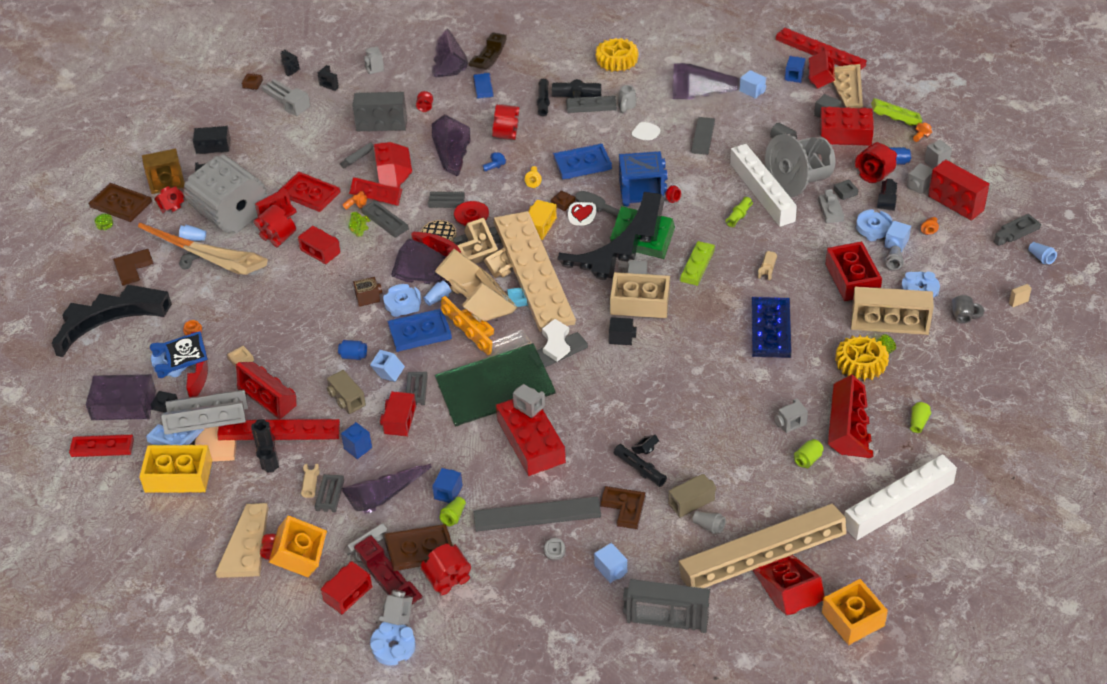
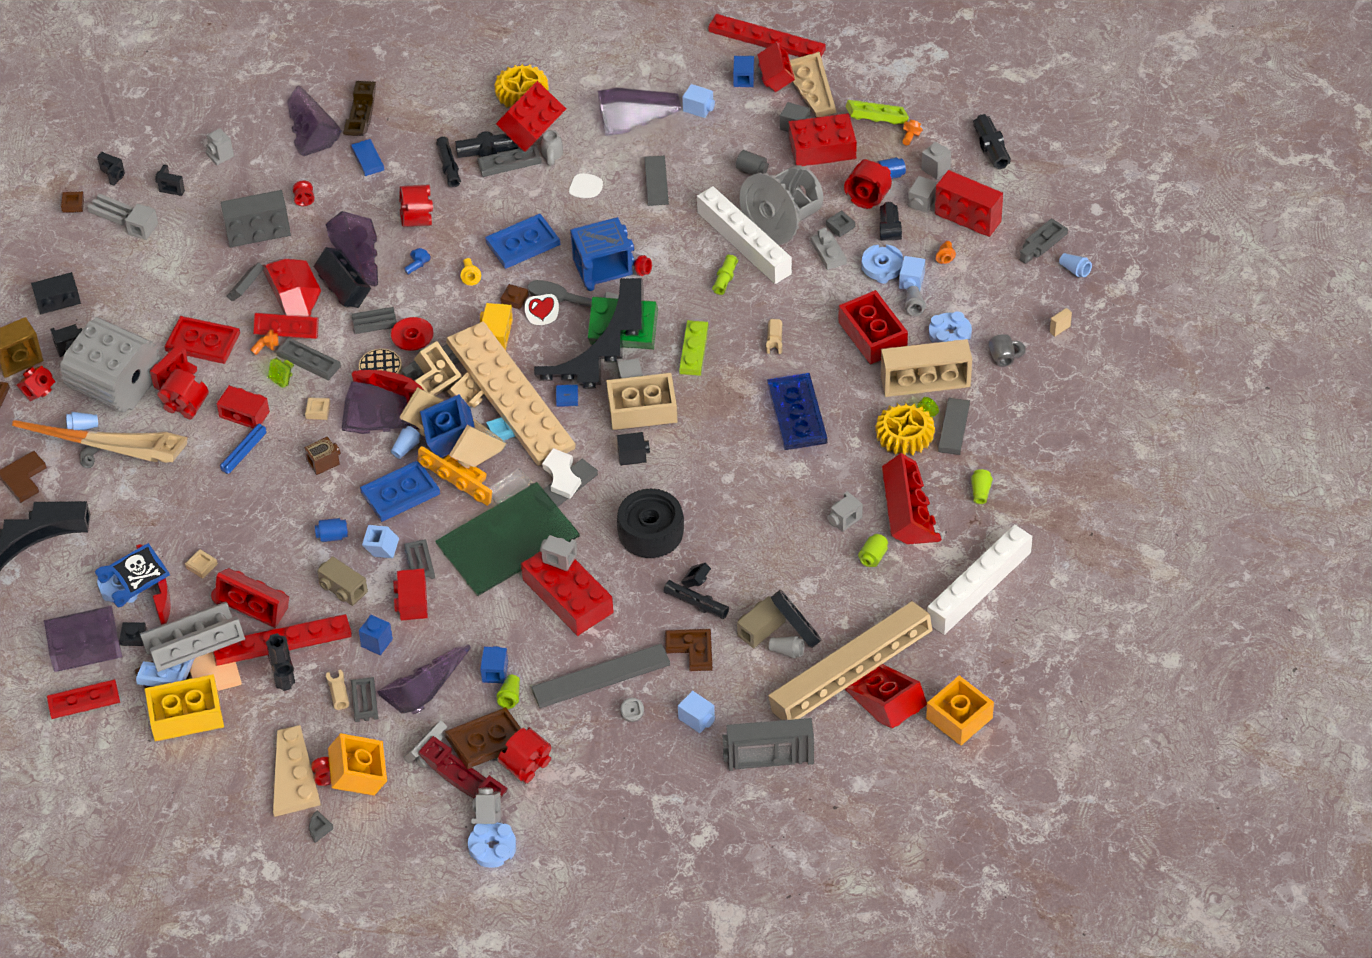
camera: 15 degrees left, 5 degrees up
orange plate [183,320,202,335] -> none
red brick [321,561,373,615] -> none
light blue plate [383,284,421,317] -> none
none -> blue axle [220,424,267,474]
none -> tan tile [305,398,330,420]
none -> dark grey tile [309,810,333,843]
none -> black brick [313,247,371,308]
none -> blue brick [420,394,475,458]
none -> red brick [496,80,566,152]
none -> blue tile [556,385,578,407]
none -> black wheel [617,488,684,558]
none -> black beam [771,590,822,648]
none -> dark grey tile [938,398,970,455]
none -> black piece [973,114,1011,170]

